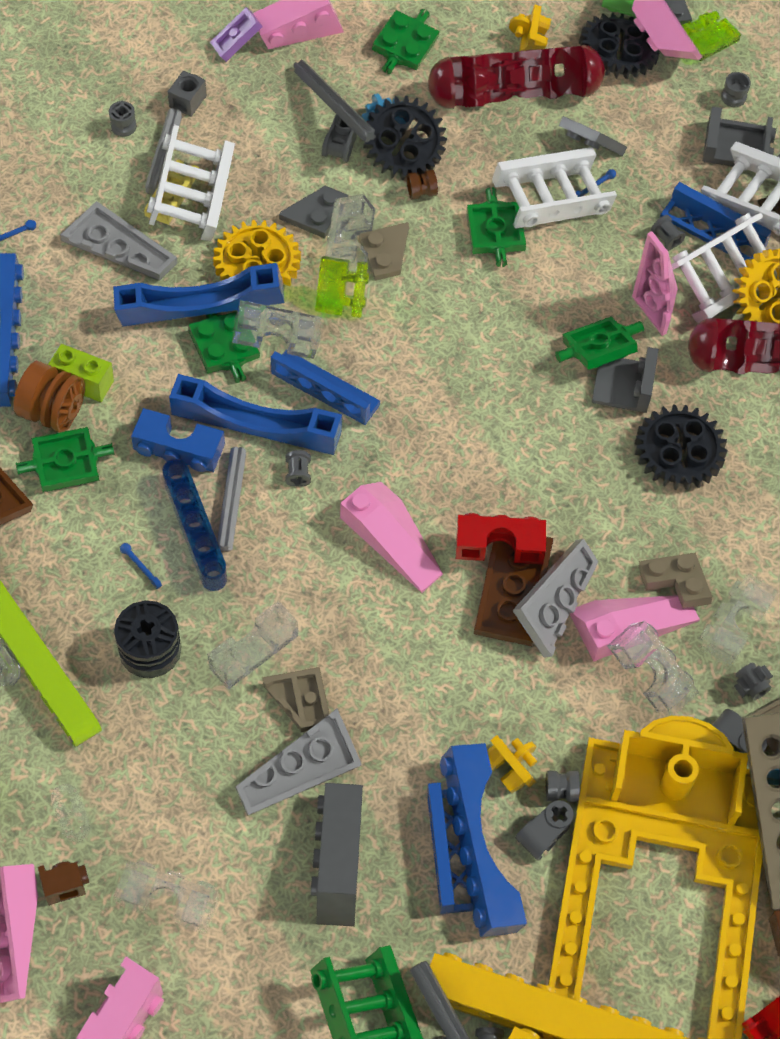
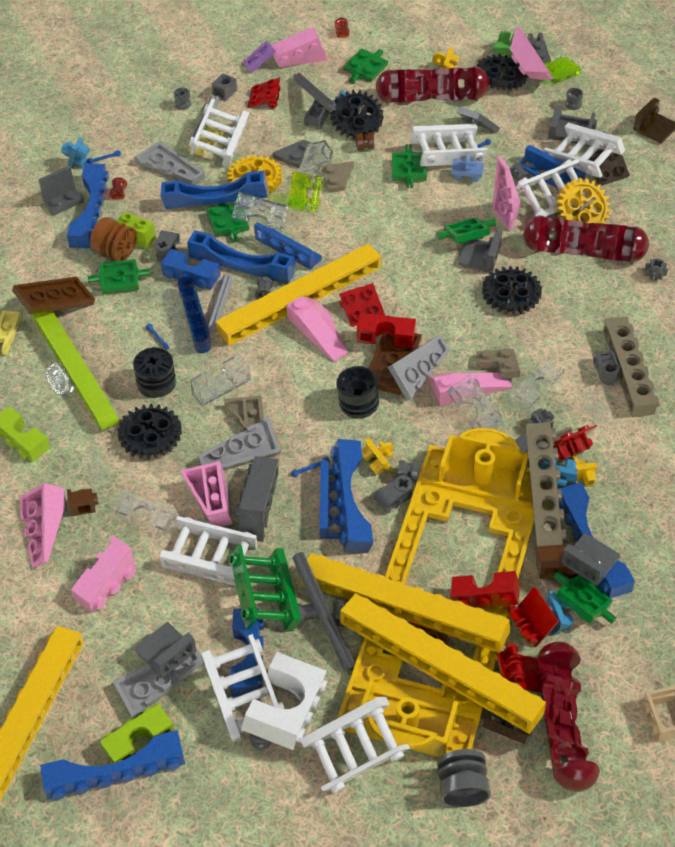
camera: 10 degrees right, 10 degrees down
none -> clear red bush [109,177,127,200]
none -> black gear [117,403,182,460]
none -> dark grey piece [155,230,180,262]
none -> white fence [160,516,257,586]
none -> bright pink wedge [181,461,233,527]
none -> yellow brick [216,243,381,346]
none -> red hinge [247,77,281,109]
none -> blue hinge [291,457,330,477]
none -> black wheel [336,366,379,418]
none -> red hinge [339,283,386,327]
none -> red arch [450,571,520,609]
none -> medium blue hips [451,155,484,181]

